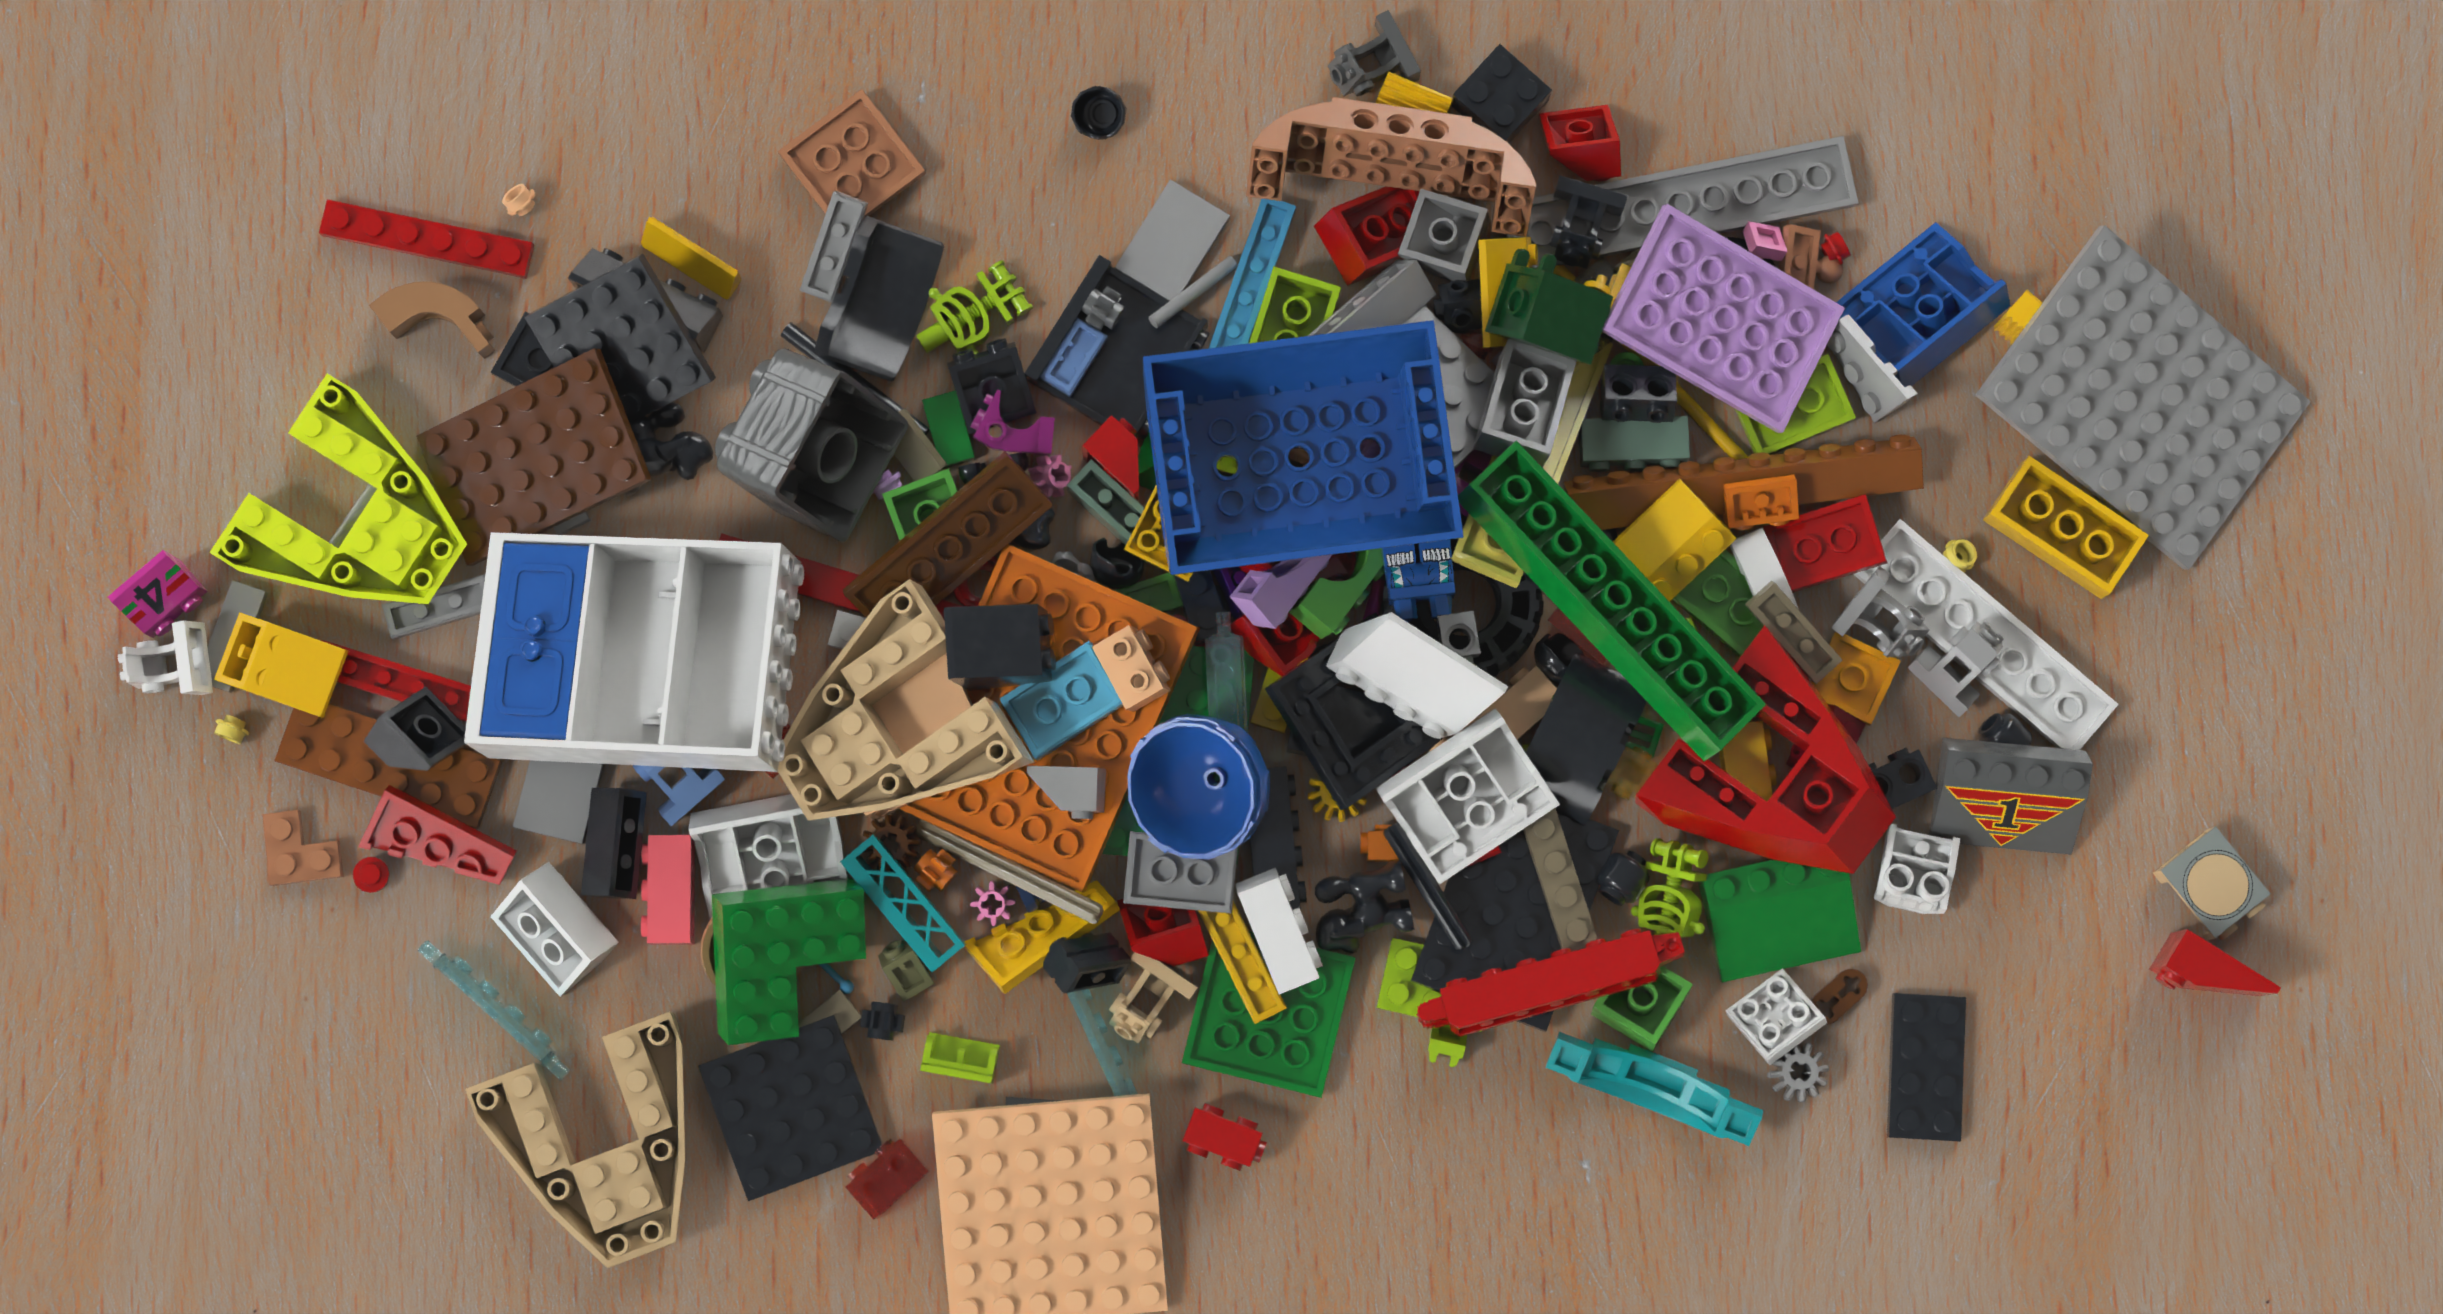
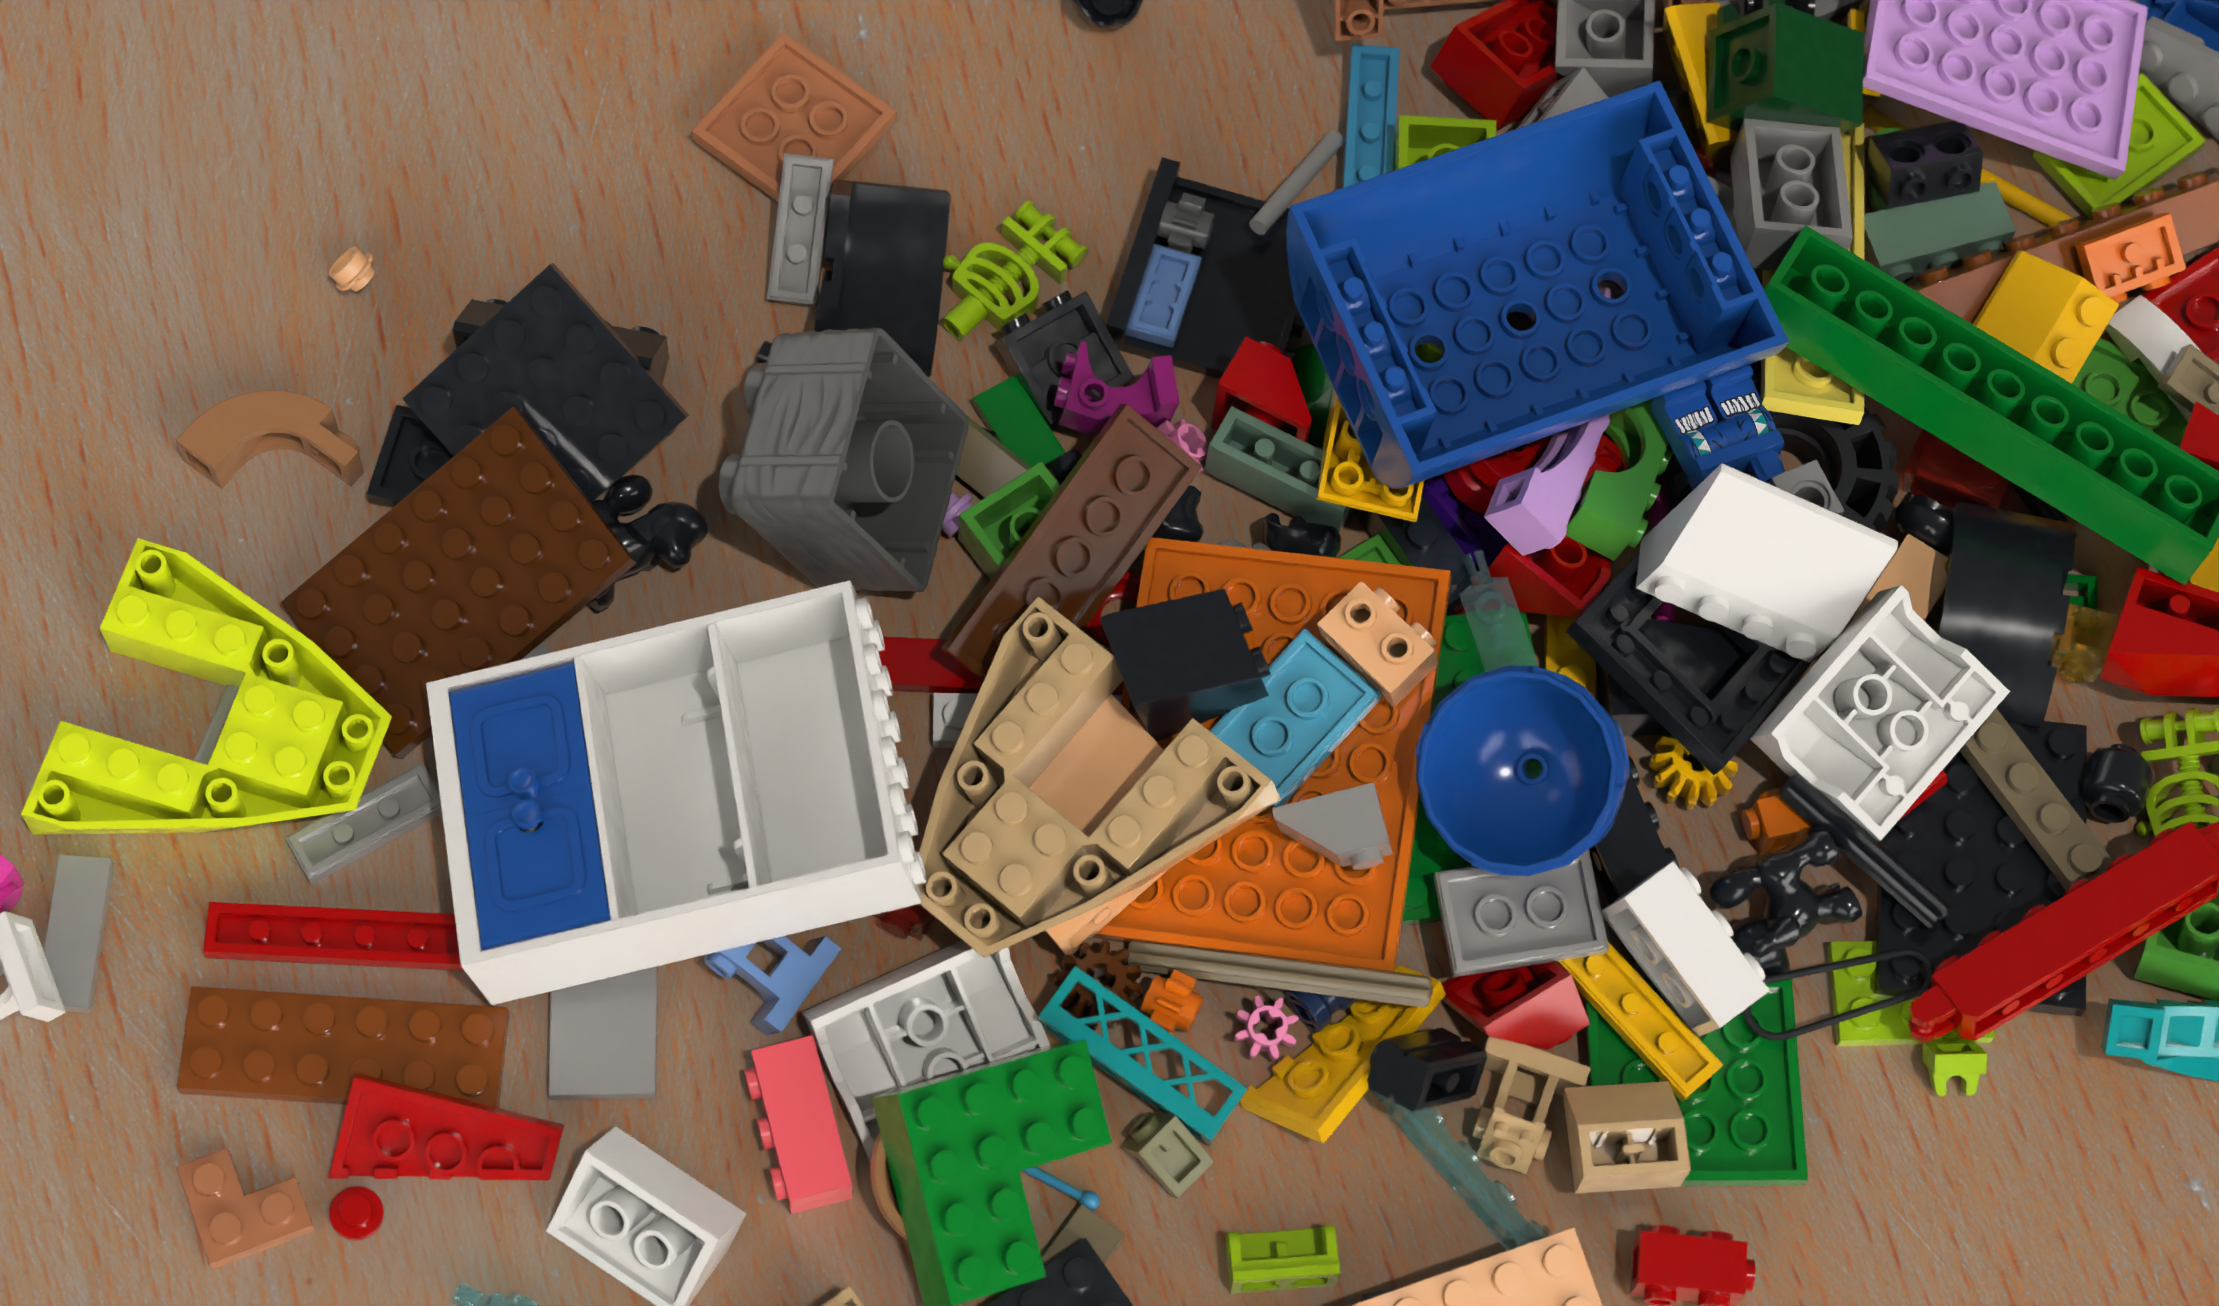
camera: 20 degrees left, 15 degrees down
yellow slope [214,612,348,718] -> none
light yellow plate [214,715,249,744] -> none
red plate [319,199,534,279] -> none
black slope [364,687,467,771] -> none
black brick [581,788,647,899] -> none
yellow slope [641,216,742,300] -> none
black gear [860,1001,905,1041] -> none
light grey tile [1115,179,1230,301] -> none
none -> tan slope [1563,1081,1690,1193]
none -> black piece [1743,948,1934,1041]

